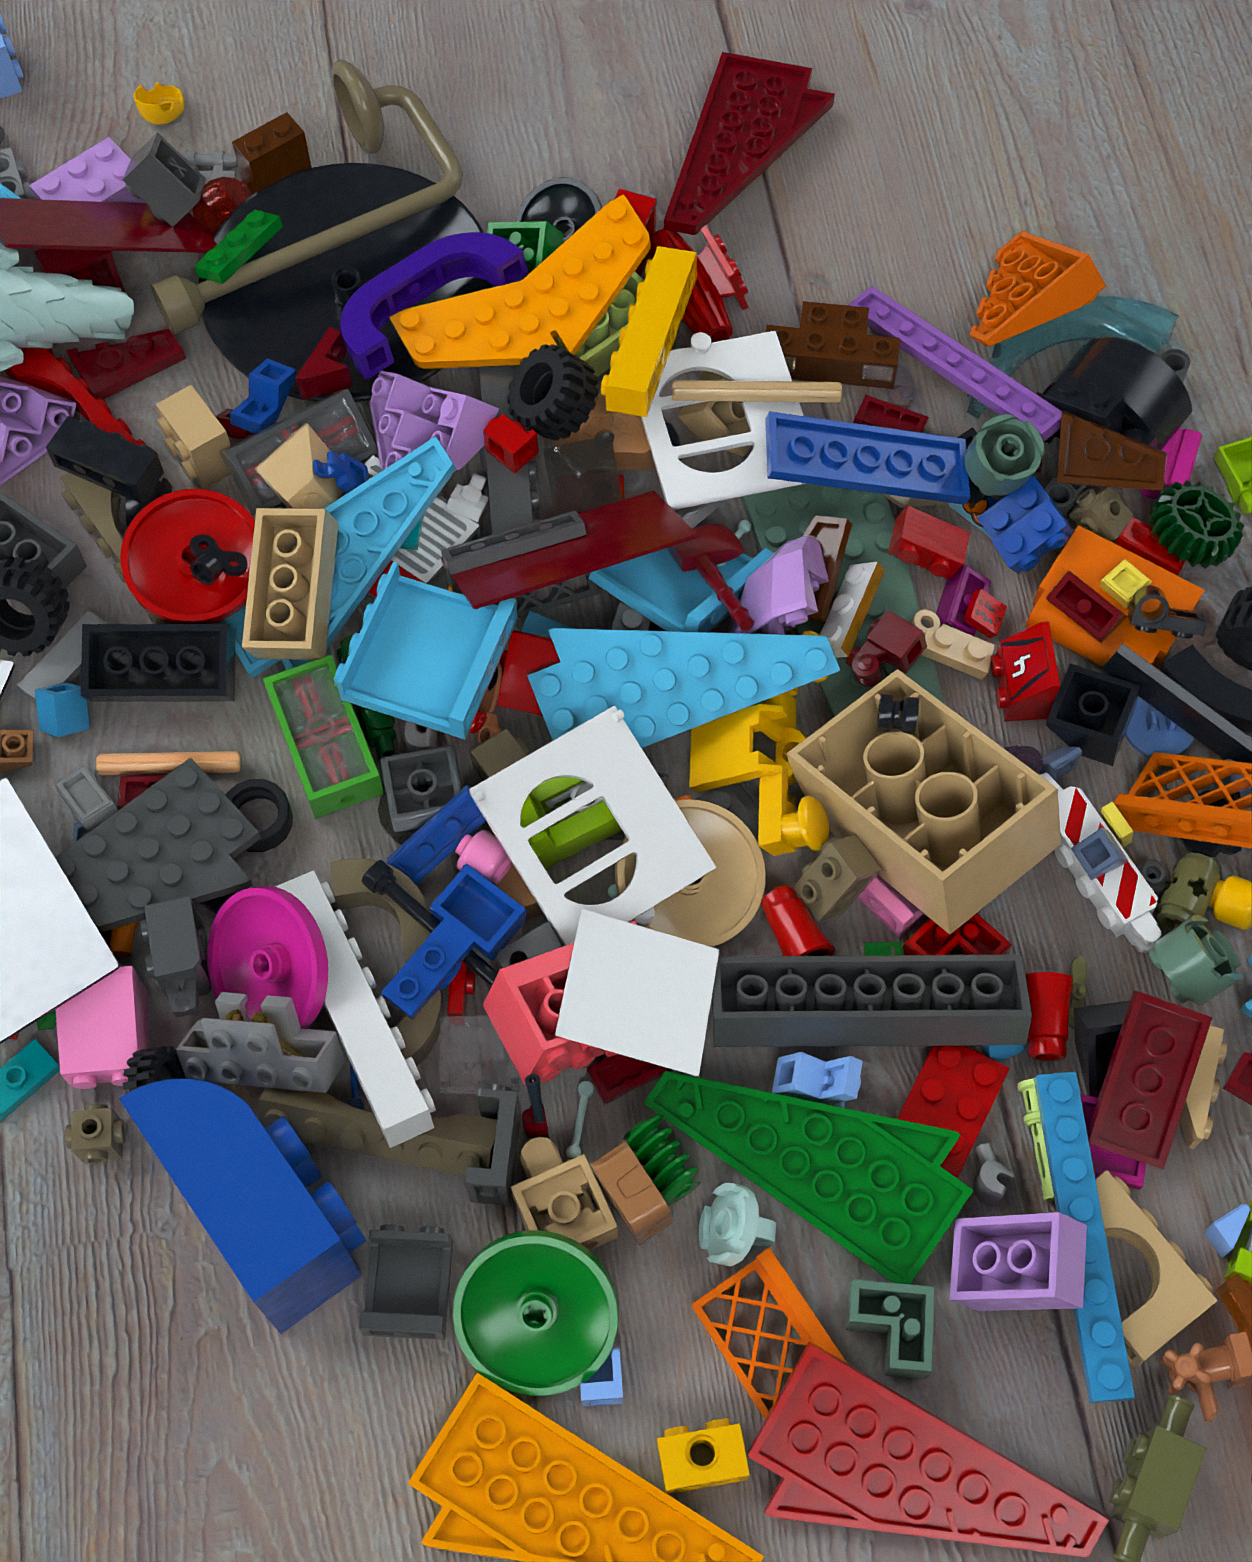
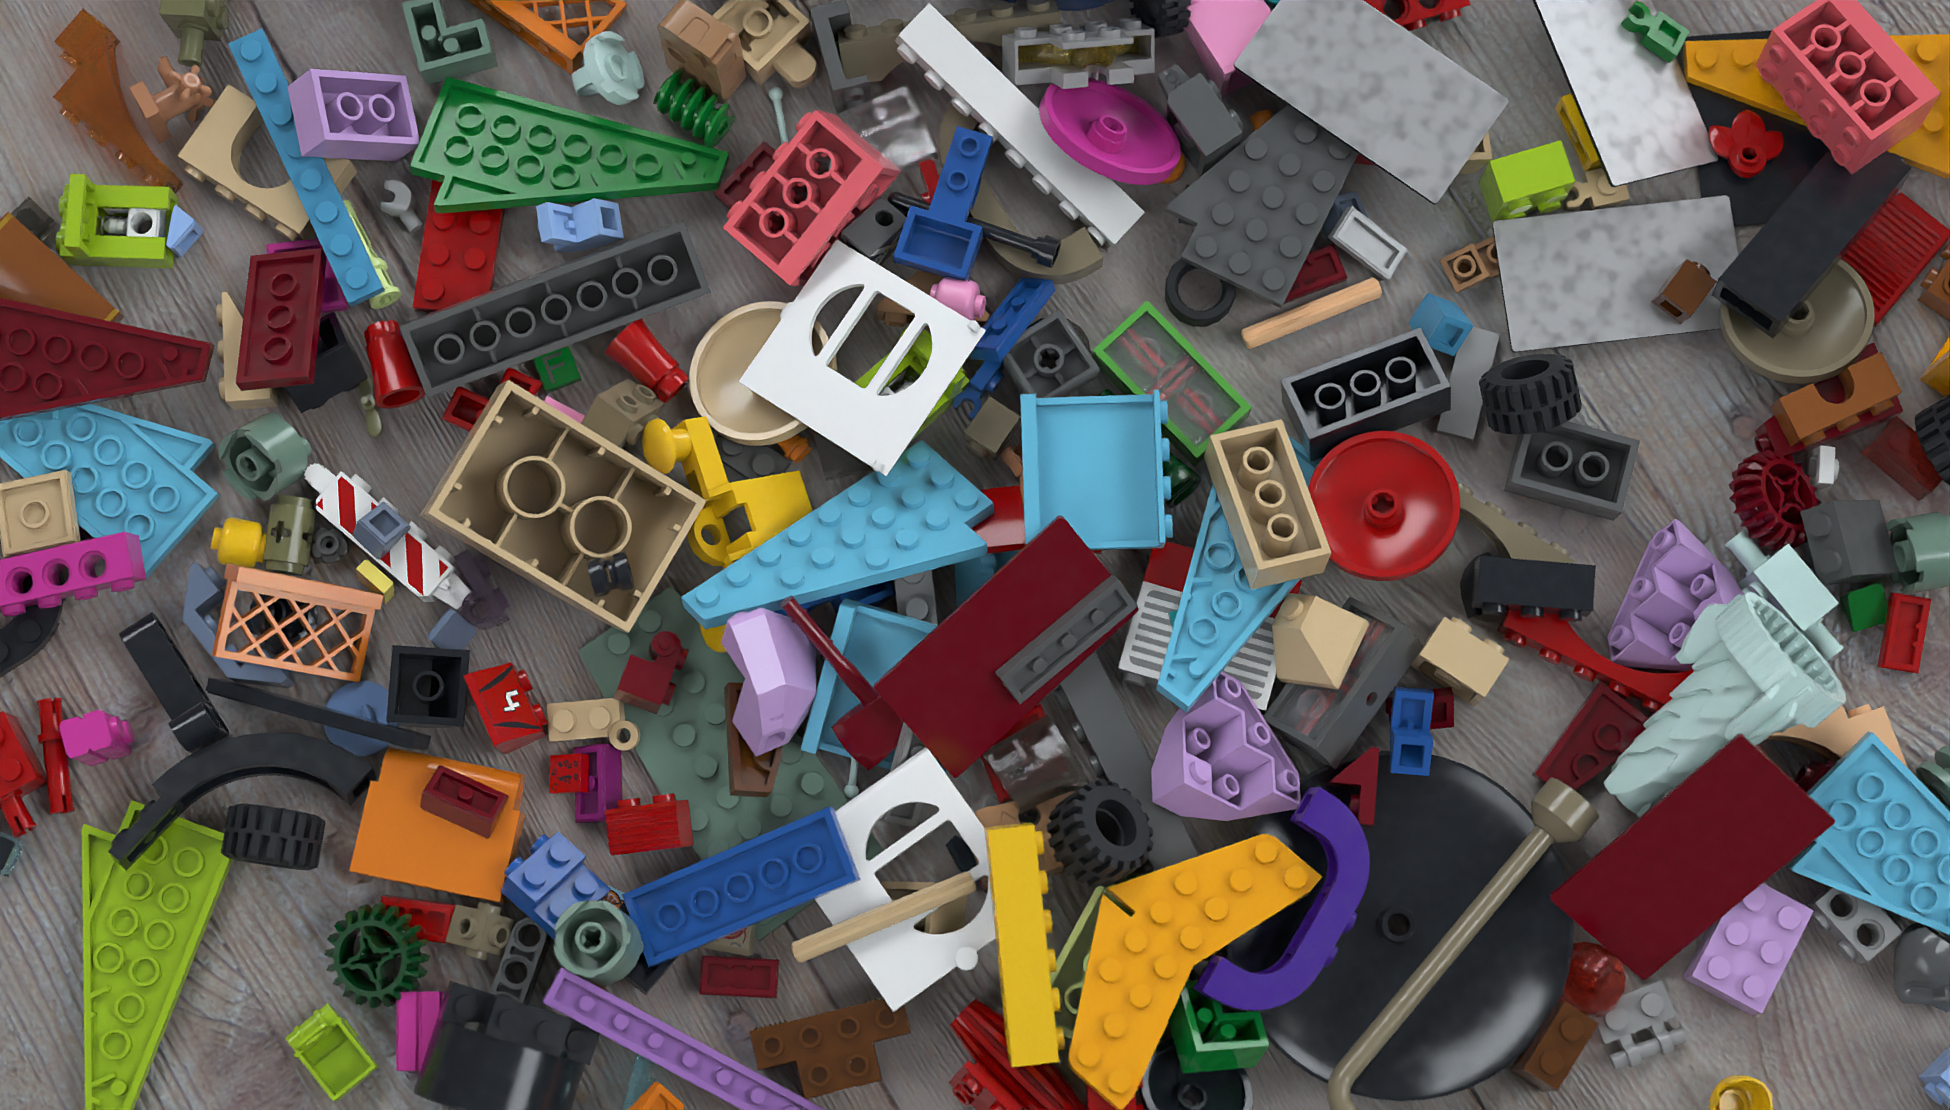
camera: 160 degrees right, 15 degrees up
dark grey brick [123,132,206,227] -> none
black piece [190,534,248,585] -> none
green plate [194,210,283,284] -> none
blue plate [313,451,369,493] -> none
white plate [446,473,489,522] -> none
red brick [483,414,539,474] -> none
piece [522,1074,550,1139] -> none
white sticker [555,909,719,1076] -> none
white plate [820,562,885,658] -> none
reddish brown wing [1057,411,1168,491] -> none
light yellow tile [1099,559,1152,609] -> none
black plate [1128,585,1207,639] -> none

